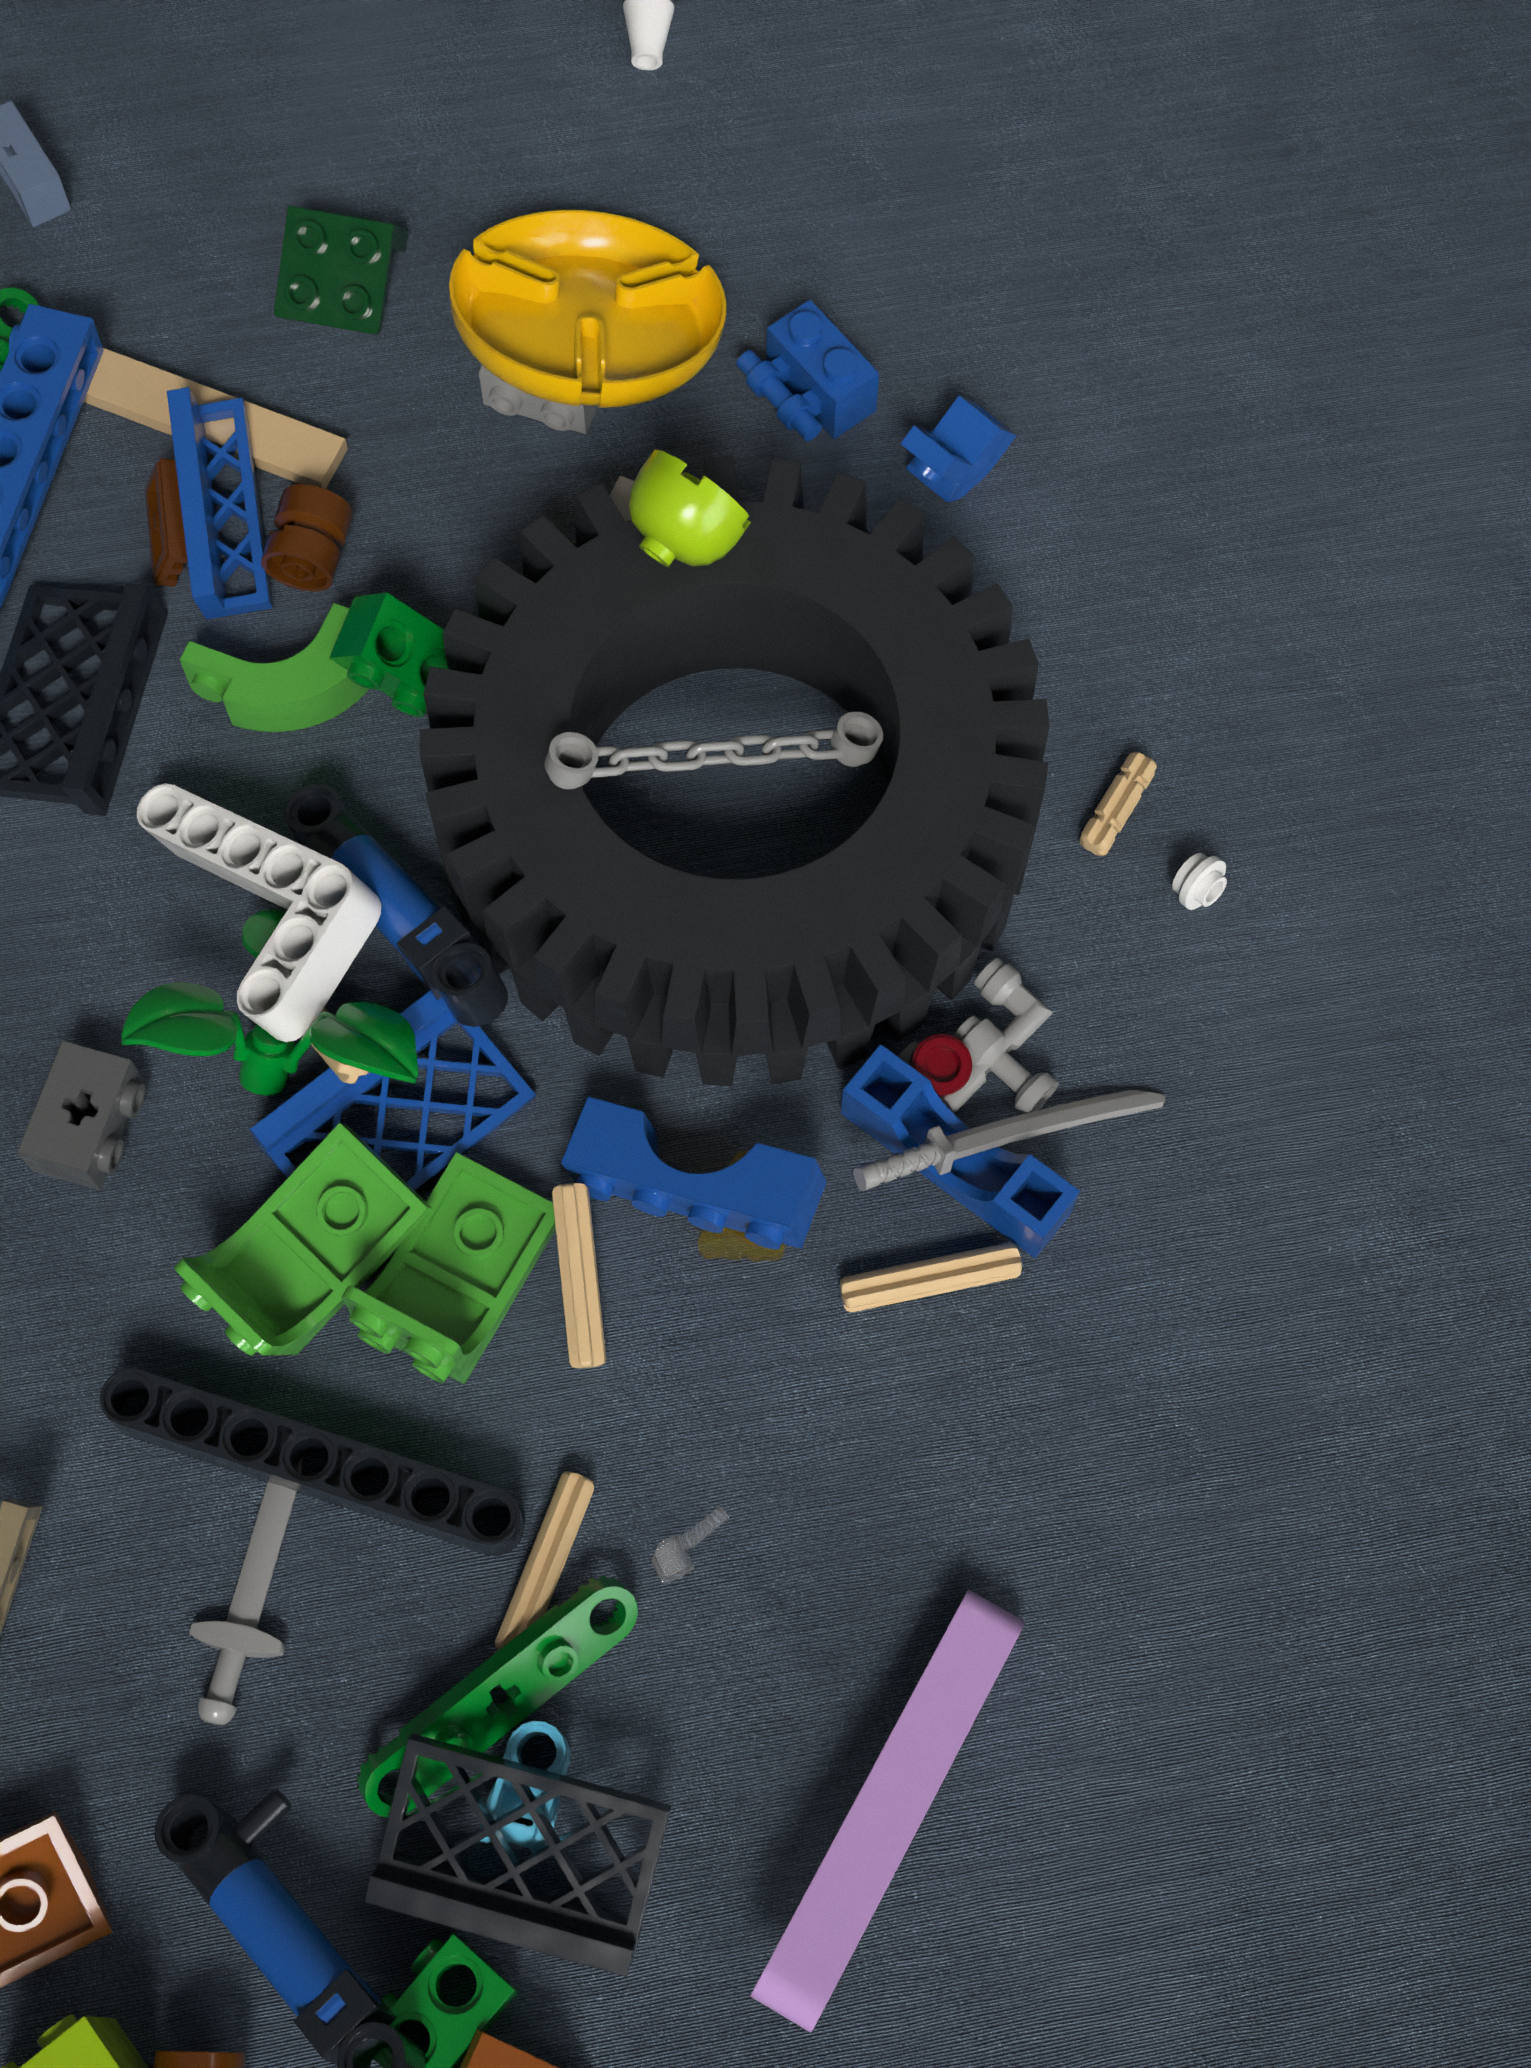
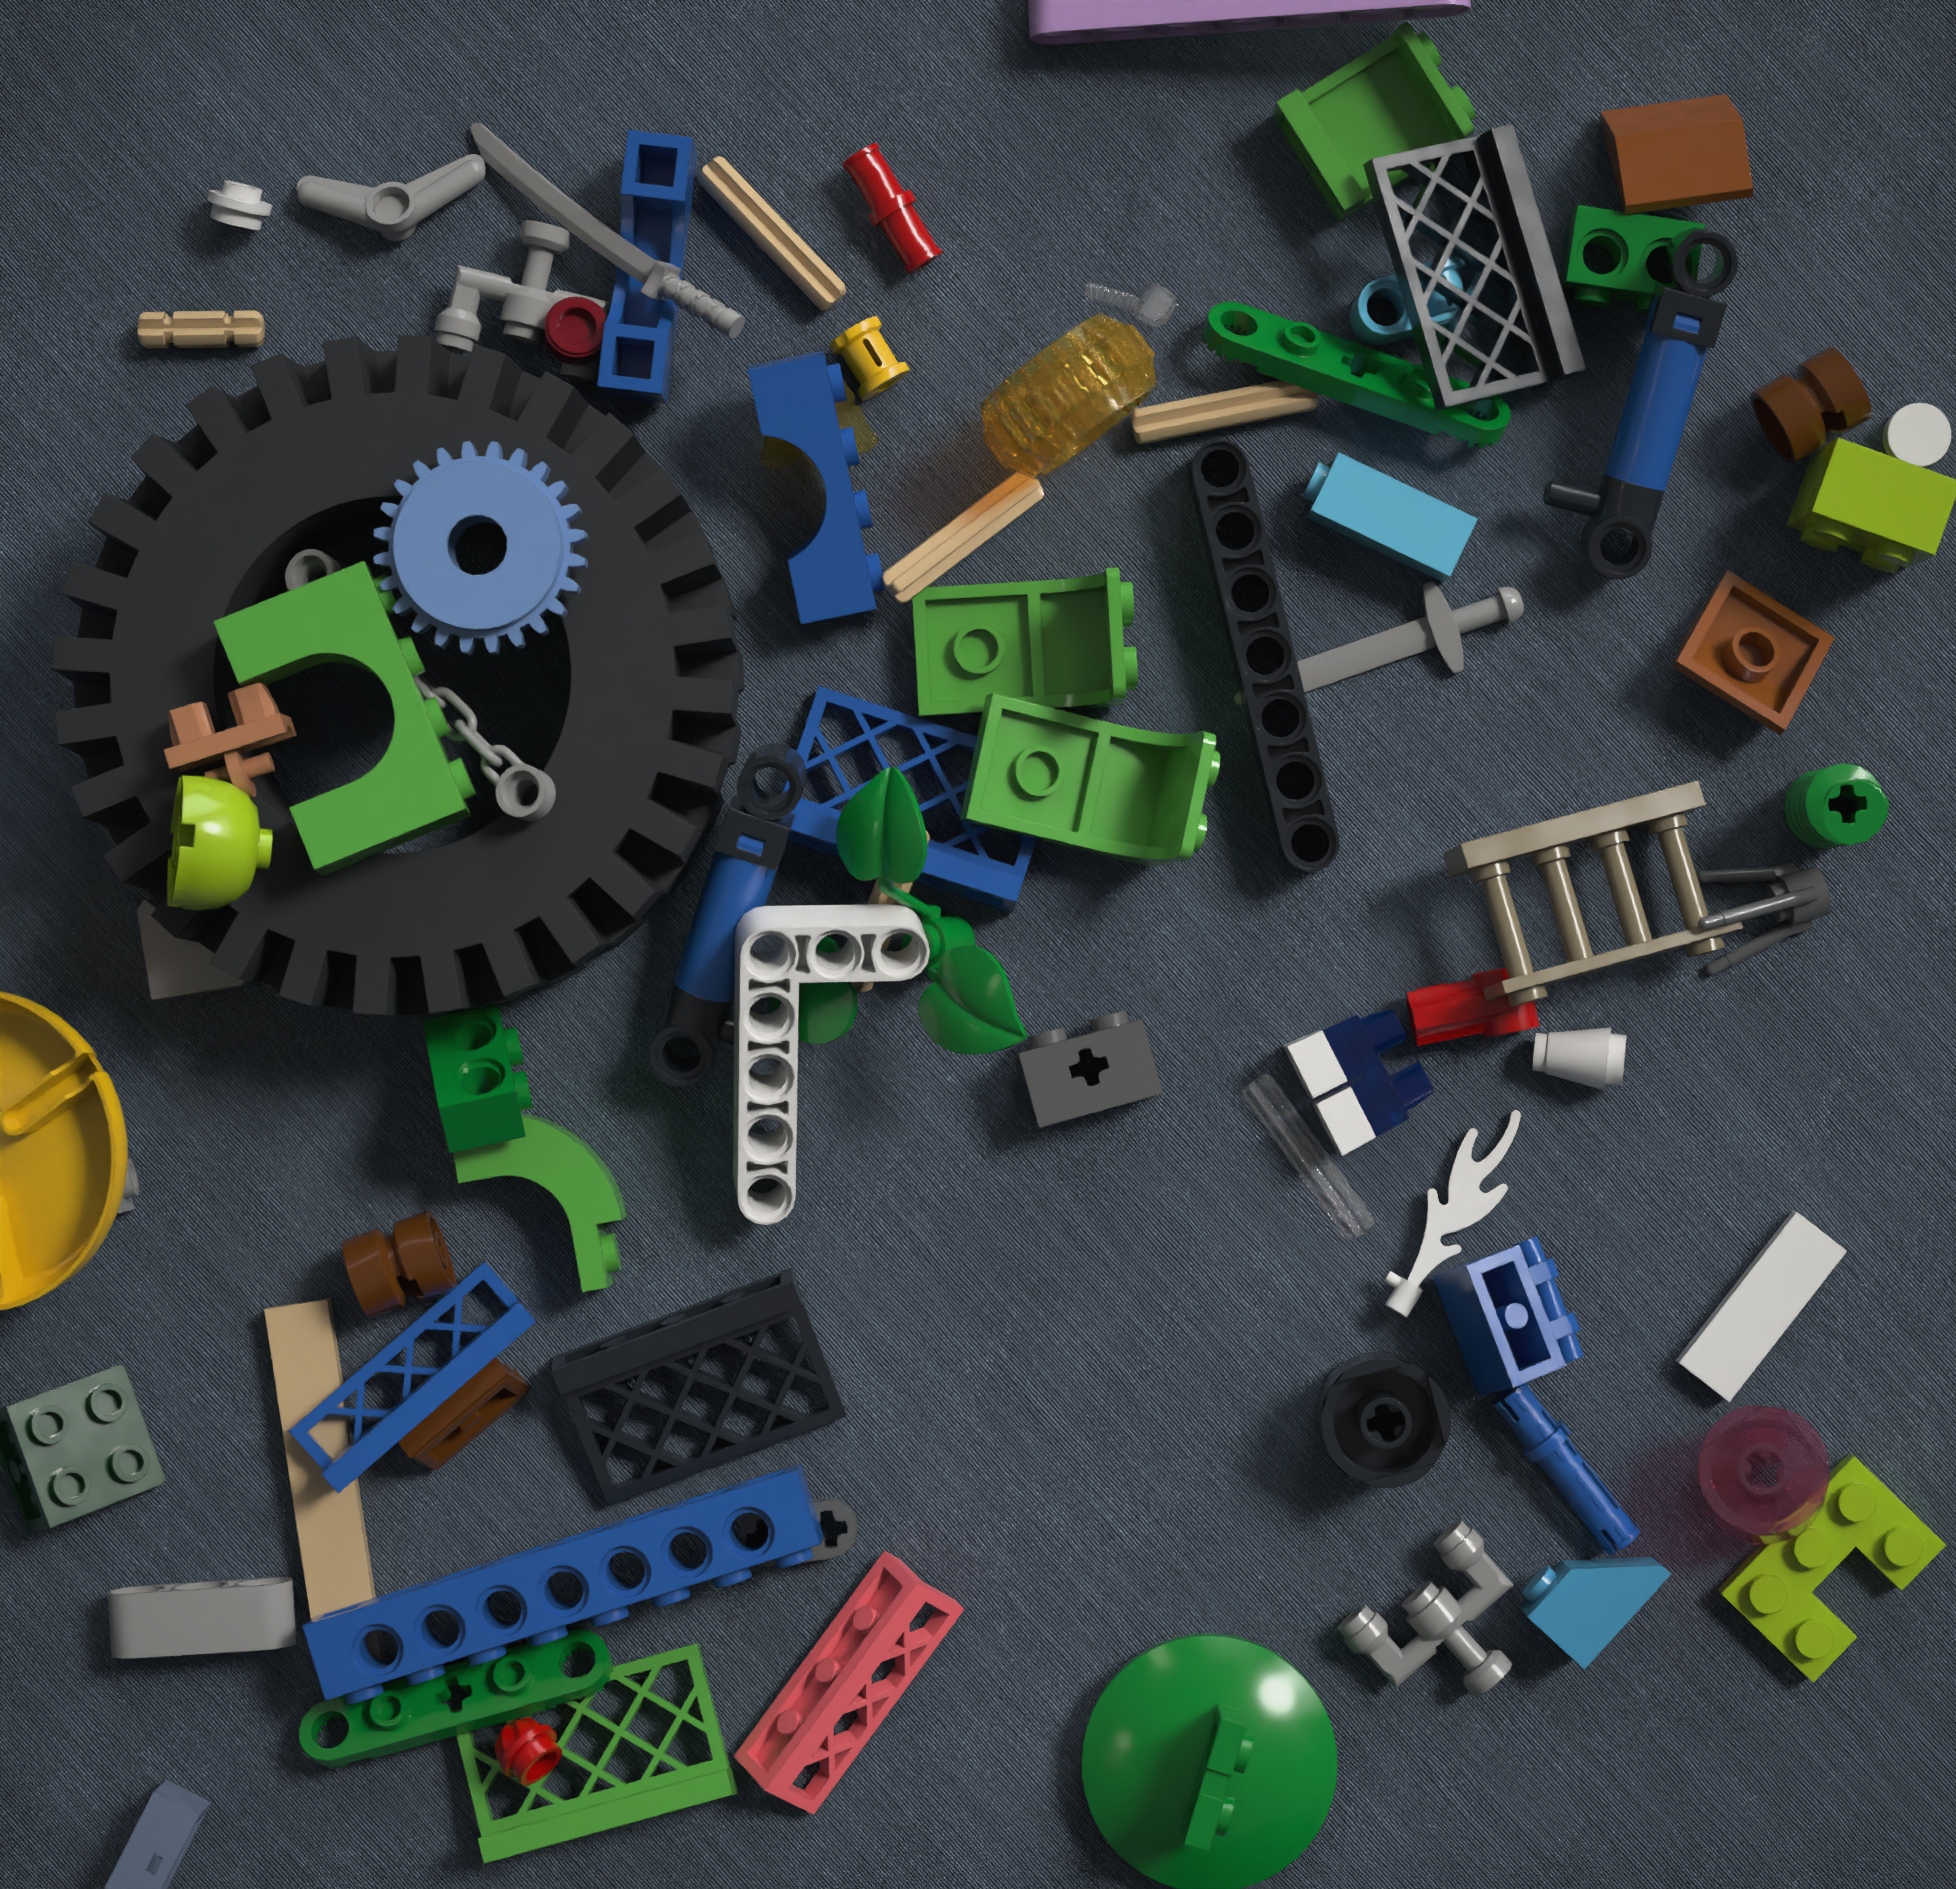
camera: 120 degrees left, 20 degrees up
none -> light grey beam [107,1577,296,1659]
none -> nougat hips [164,683,297,799]
none -> bright green arch [213,561,476,876]
none -> light grey piece [297,154,485,241]
none -> medium blue gear [373,441,588,655]
none -> yellow bush [829,316,910,401]
none -> red pin [842,143,943,274]
none -> clear yellow gear [980,313,1158,481]
none -> bright green panel [1272,21,1476,222]
none -> medium azure brick [1302,452,1478,583]

